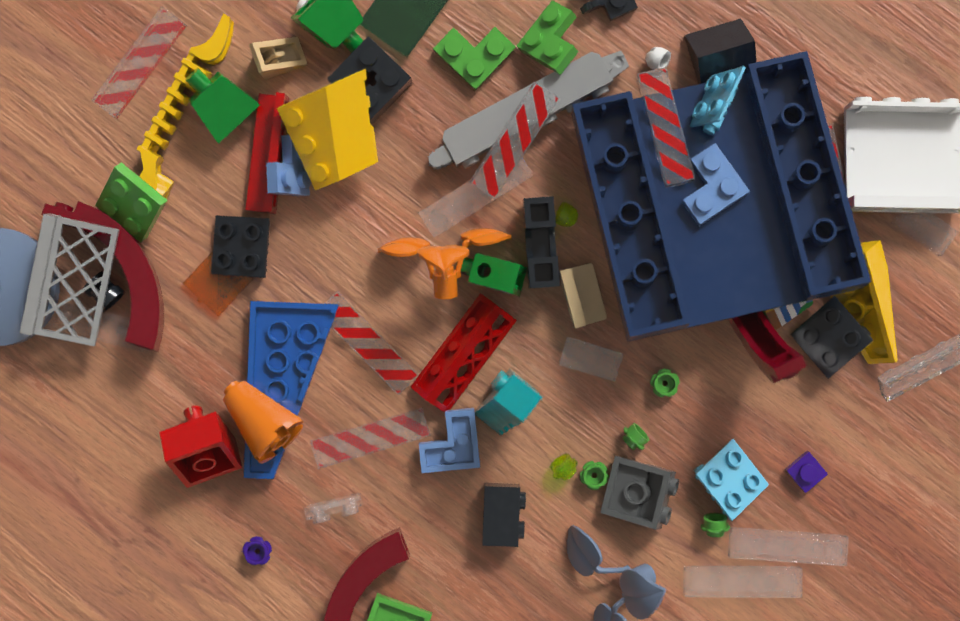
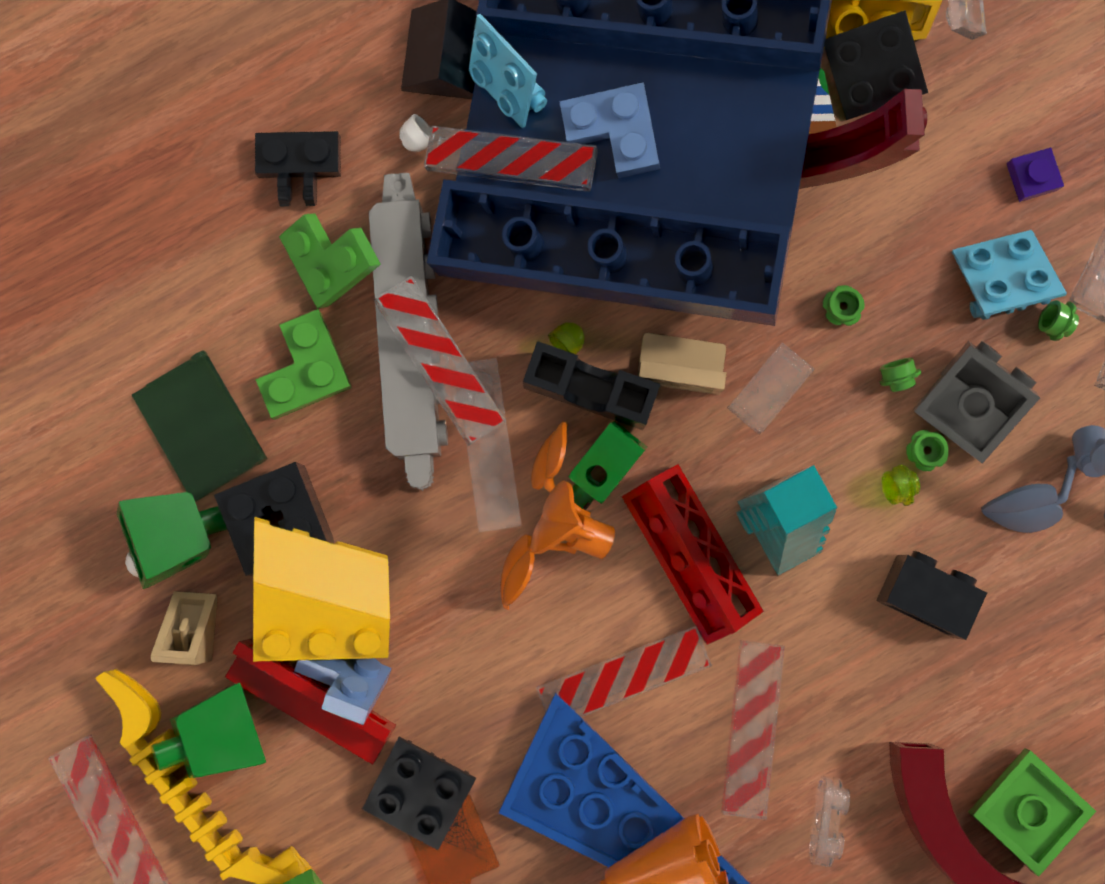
camera: 70 degrees left, 5 degrees down
medium blue plate [419,408,480,473] -> none

